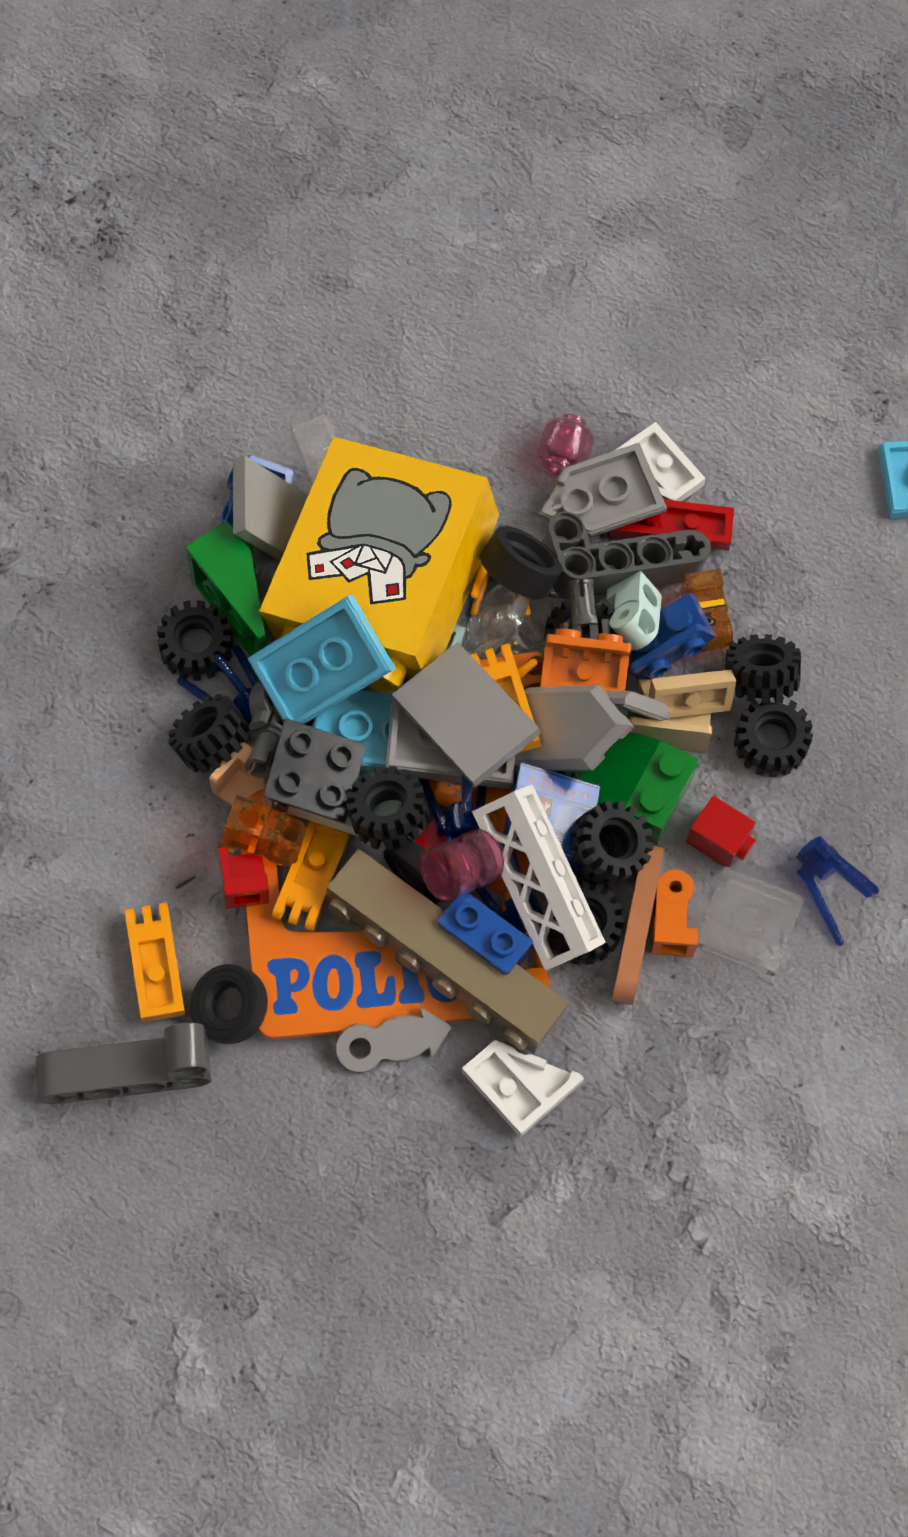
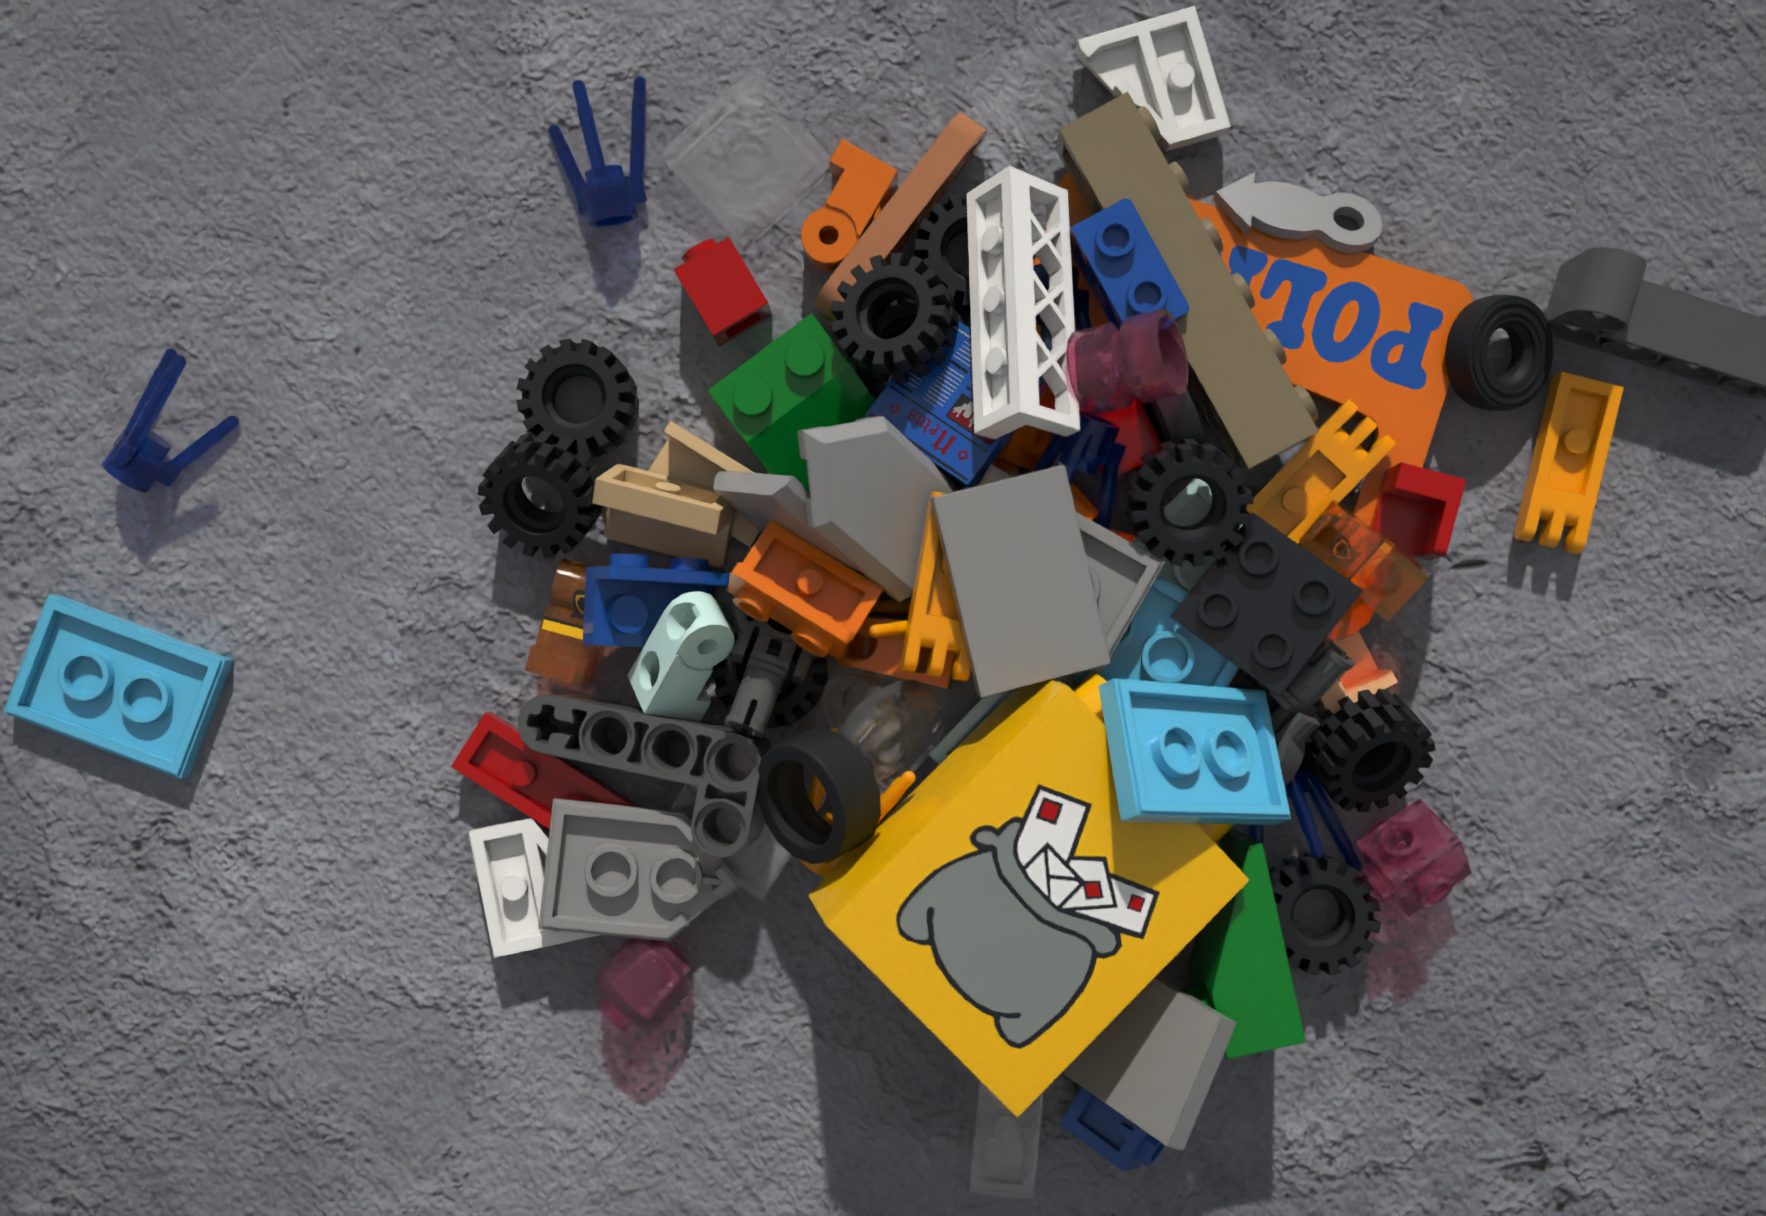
camera: 150 degrees left, 20 degrees up
none -> clear pink brick [1357,798,1472,917]

